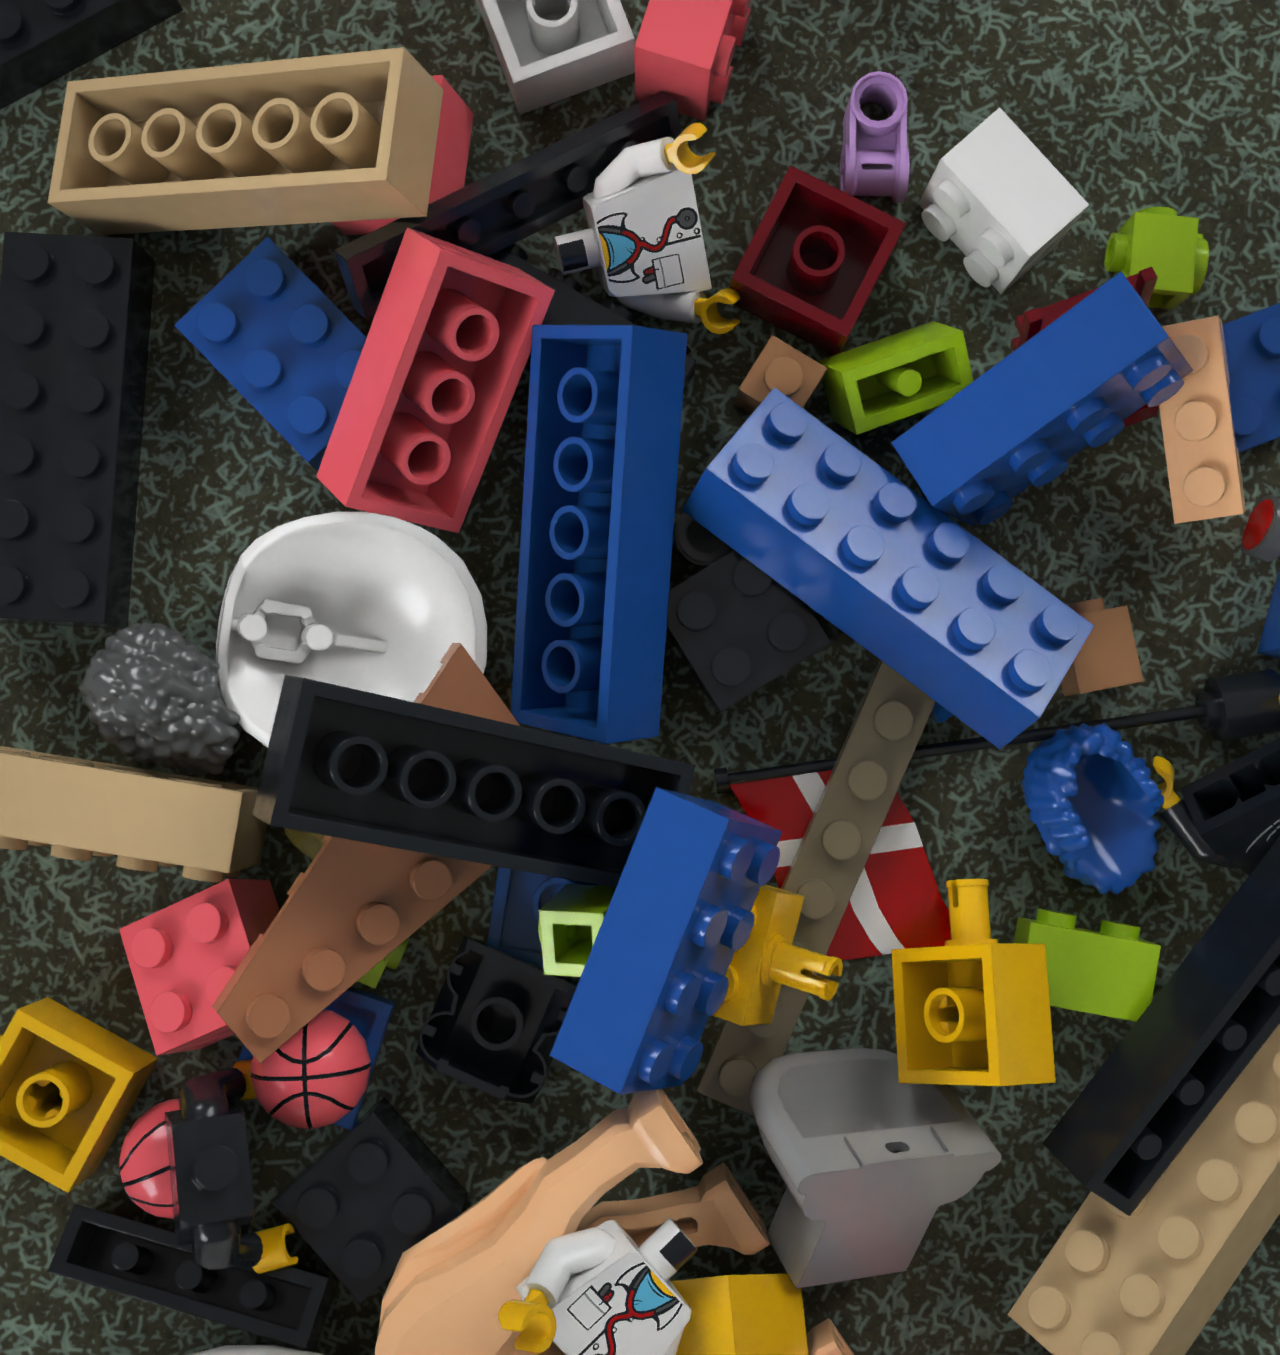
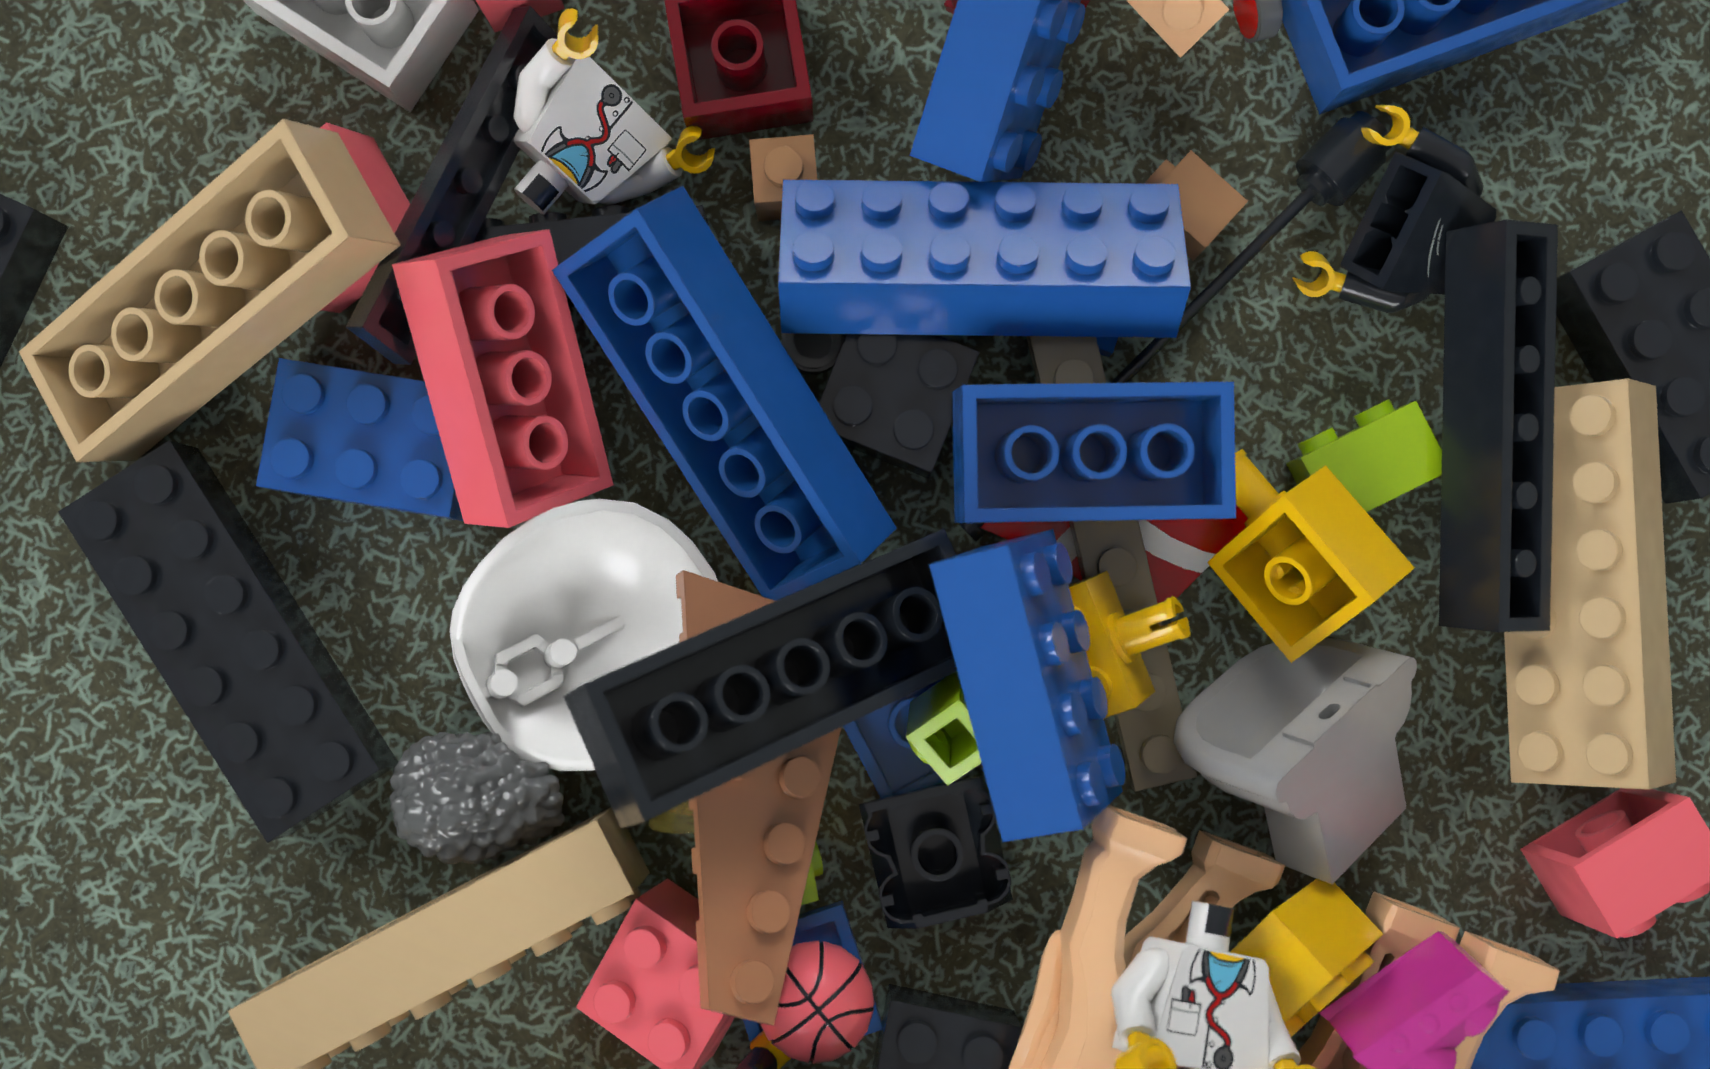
camera: 40 degrees left, 0 degrees up
lime brick [817,321,974,435] -> none
blue piece [1022,723,1164,895] -> none
none -> blue brick [952,382,1236,523]

